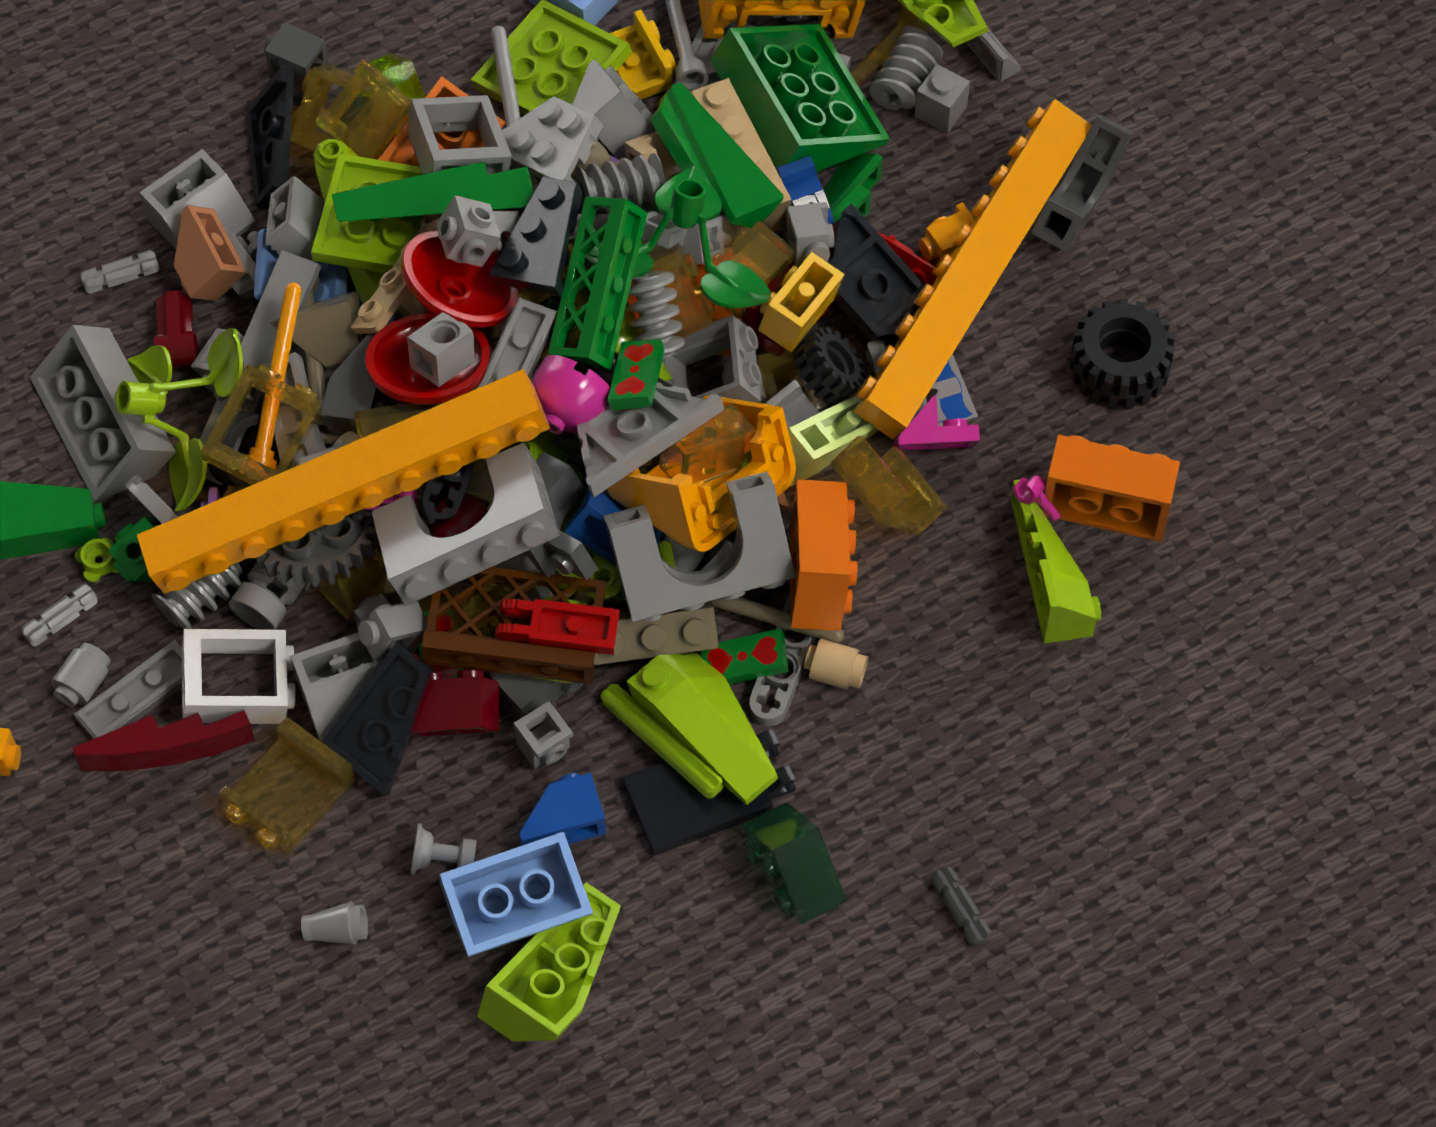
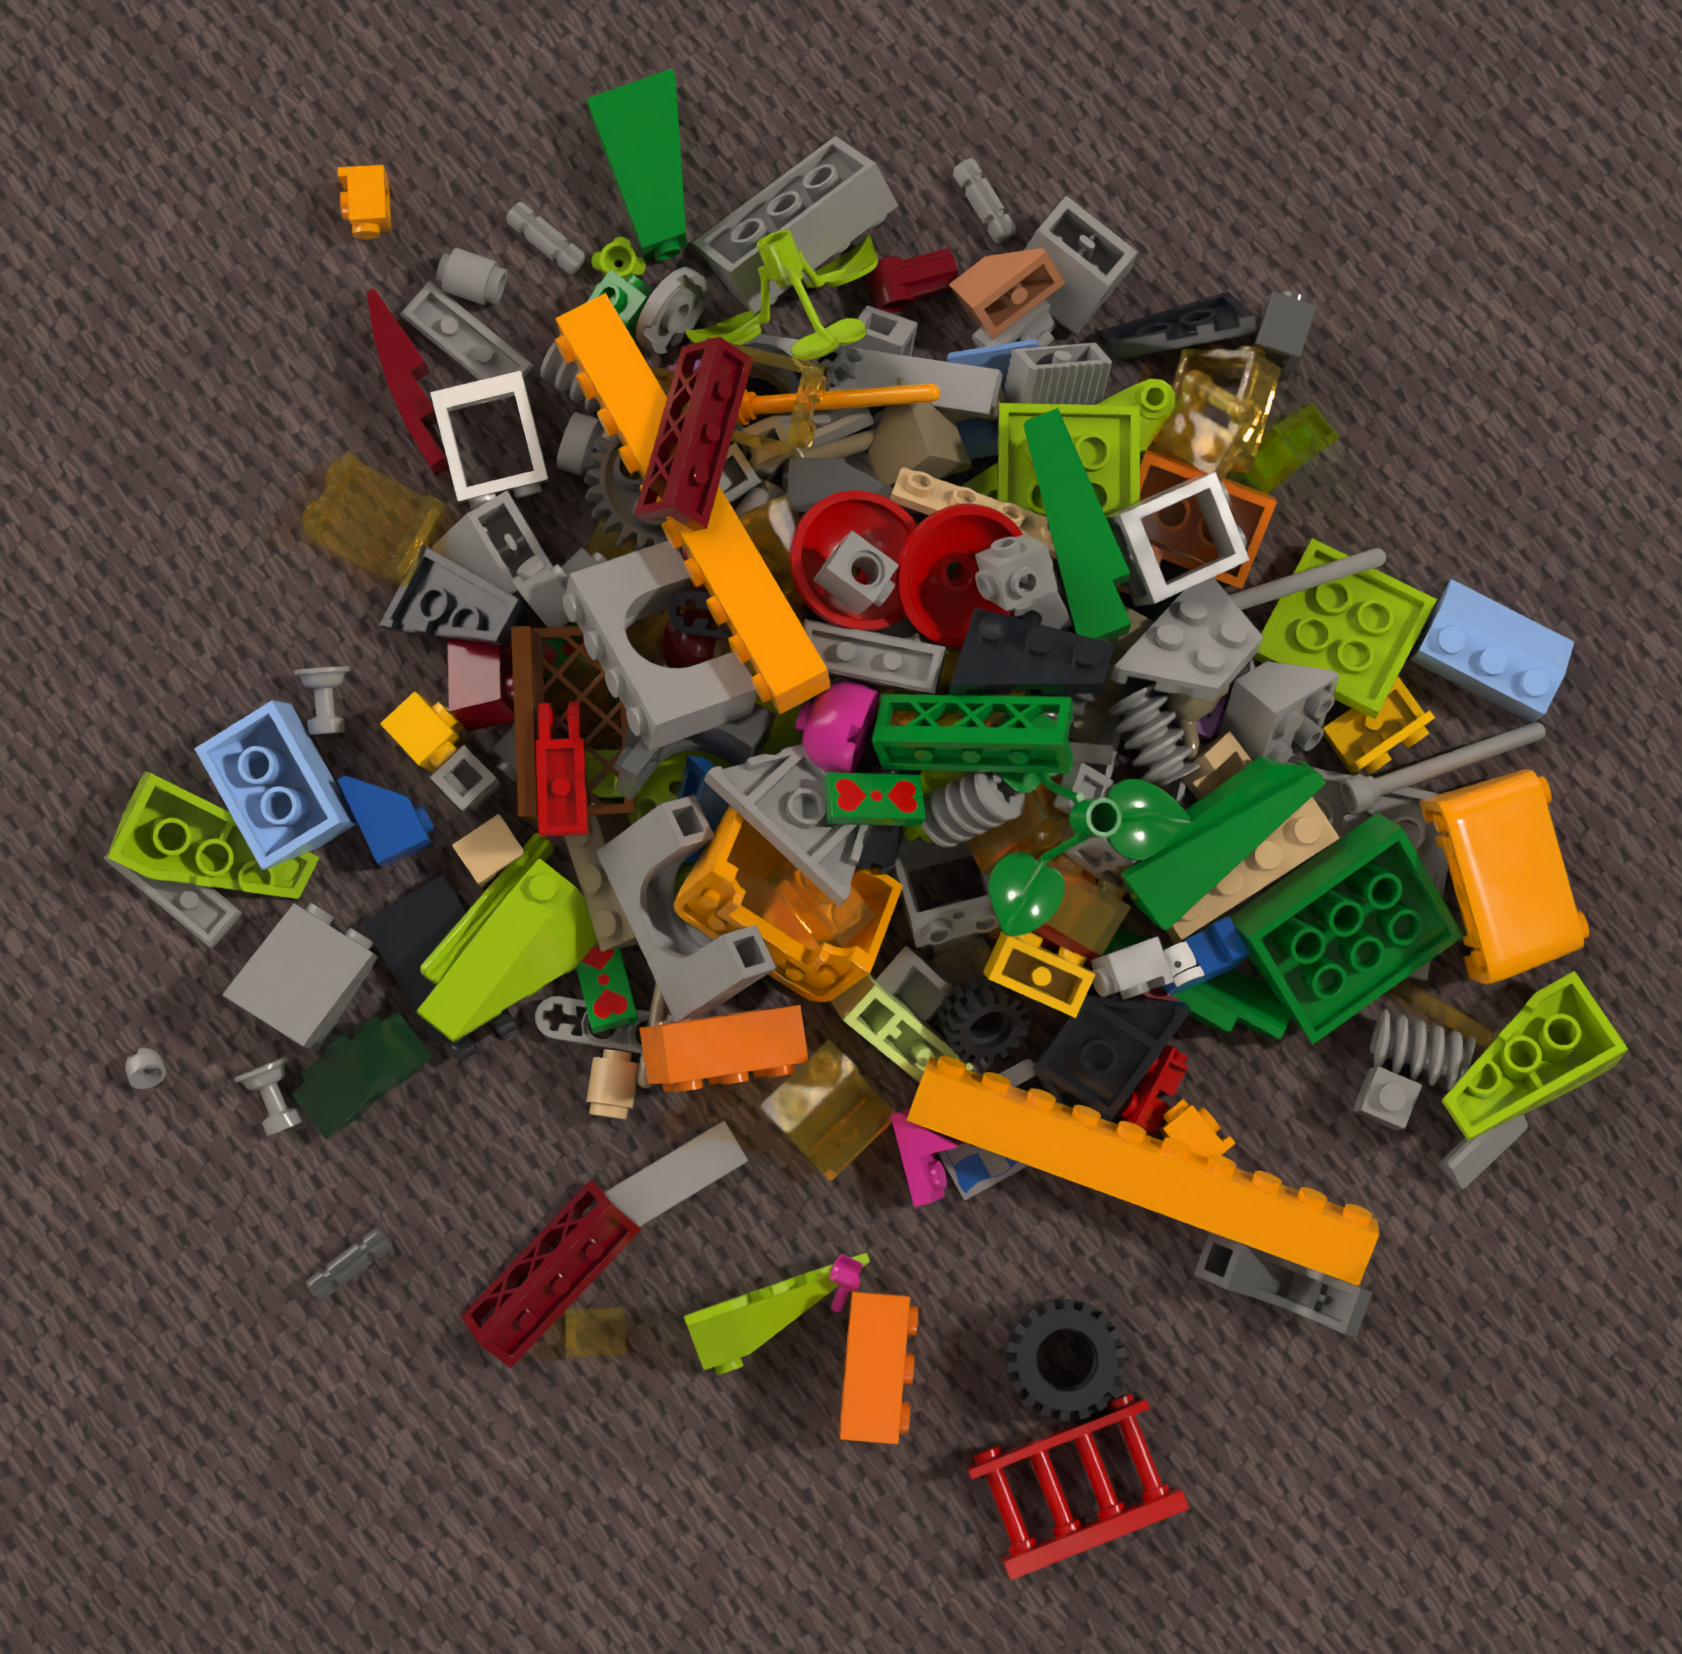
camera: 75 degrees right, 20 degrees up
light grey cone [301,901,368,945] -> none
none -> light grey tile [103,854,242,948]
none -> light grey hinge [125,1047,166,1089]
none -> light grey slope [223,903,379,1052]
none -> light grey piece [234,1057,302,1136]
none -> yellow brick [380,691,468,773]
none -> tan panel [452,814,524,888]
none -> dark red fence [461,1179,642,1369]
none -> clear yellow panel [566,1307,626,1358]
none -> light grey tile [606,1121,748,1227]
none -> dark red fence [634,336,753,531]
none -> red fence [966,1393,1190,1580]

